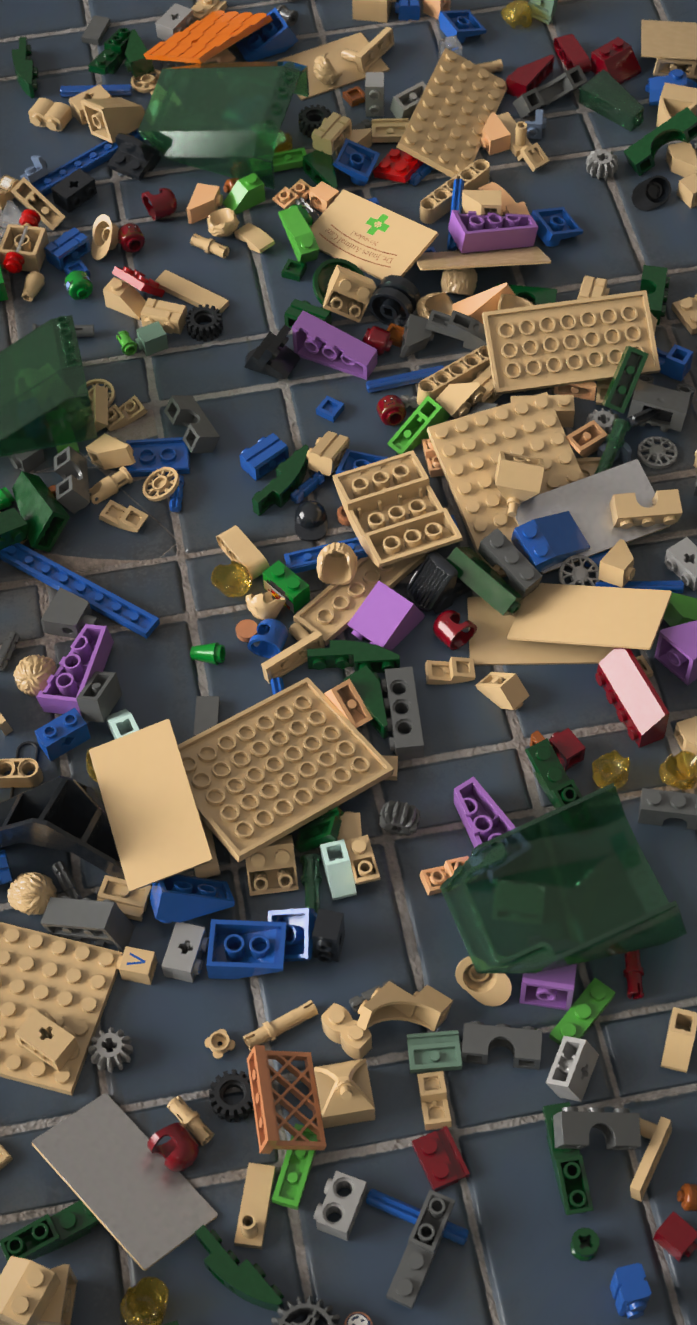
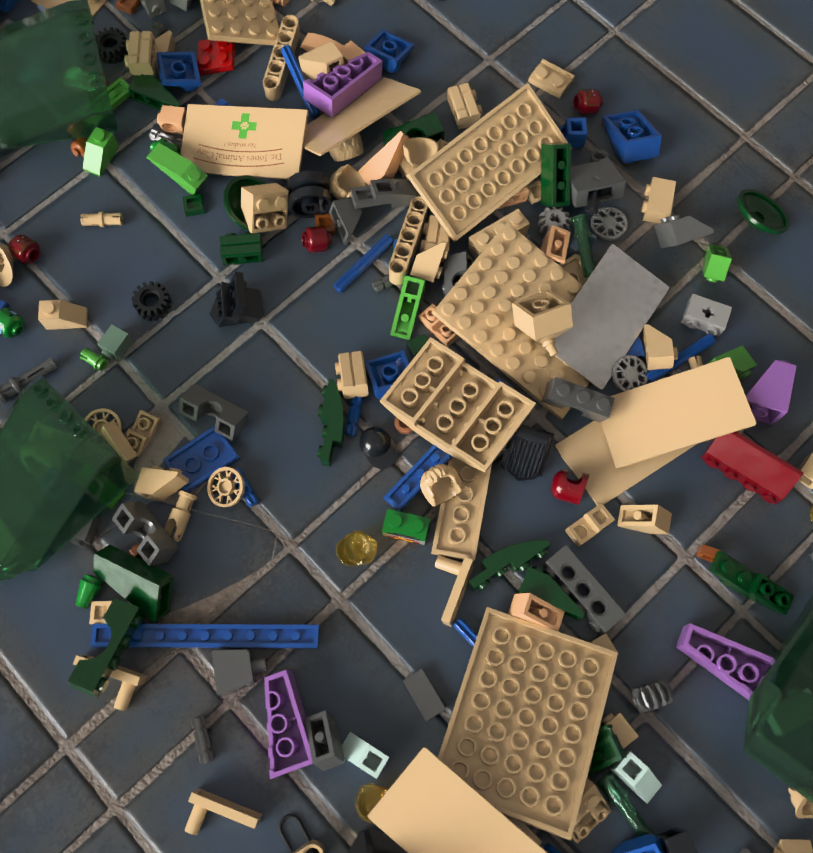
camera: 35 degrees left, 15 degrees up
tan hair [13,654,57,697] -> none
blue brick [34,708,91,762] -> none
tan slope [99,499,149,533] -> none
red plate [112,266,165,298] -> none
tan brick [141,298,188,335] -> none
dark red helmet [142,188,177,221] -> none
tan tile [155,270,229,313] -> none
light nougat slope [187,183,223,224] -> none
green cone [190,642,226,665] -> none
tan hair [207,208,240,238] -> none
tan beam [216,525,270,581] -> none
tan slope [234,223,275,253] -> none
nougat tile [236,619,258,642] -> none
blue brick [239,433,289,481] -> none
tan hair [245,591,286,620] -> none
blue helmet [247,618,288,658] -> none
light nougat slope [272,179,313,210] -> none
medium lavender wedge [292,310,378,380] -> none
blue tile [316,396,345,423] -> none
tan slope [344,835,380,885] -> none
medium lavender slope [347,581,425,651] -> none
tan plate [372,118,409,143] -> none
dark red head [377,395,406,426] -> none
blue axle [409,163,434,186] -> none
light nougat slope [419,856,477,896] -> none
dark green slope [446,547,523,616] -> none
blue slope [511,511,590,572] -> none
dark red brick [549,728,586,771] -> none
clear yellow hair [592,750,630,790] -> none
tan arch [609,489,683,529] -> none
dark green arch [640,265,670,325] -> none

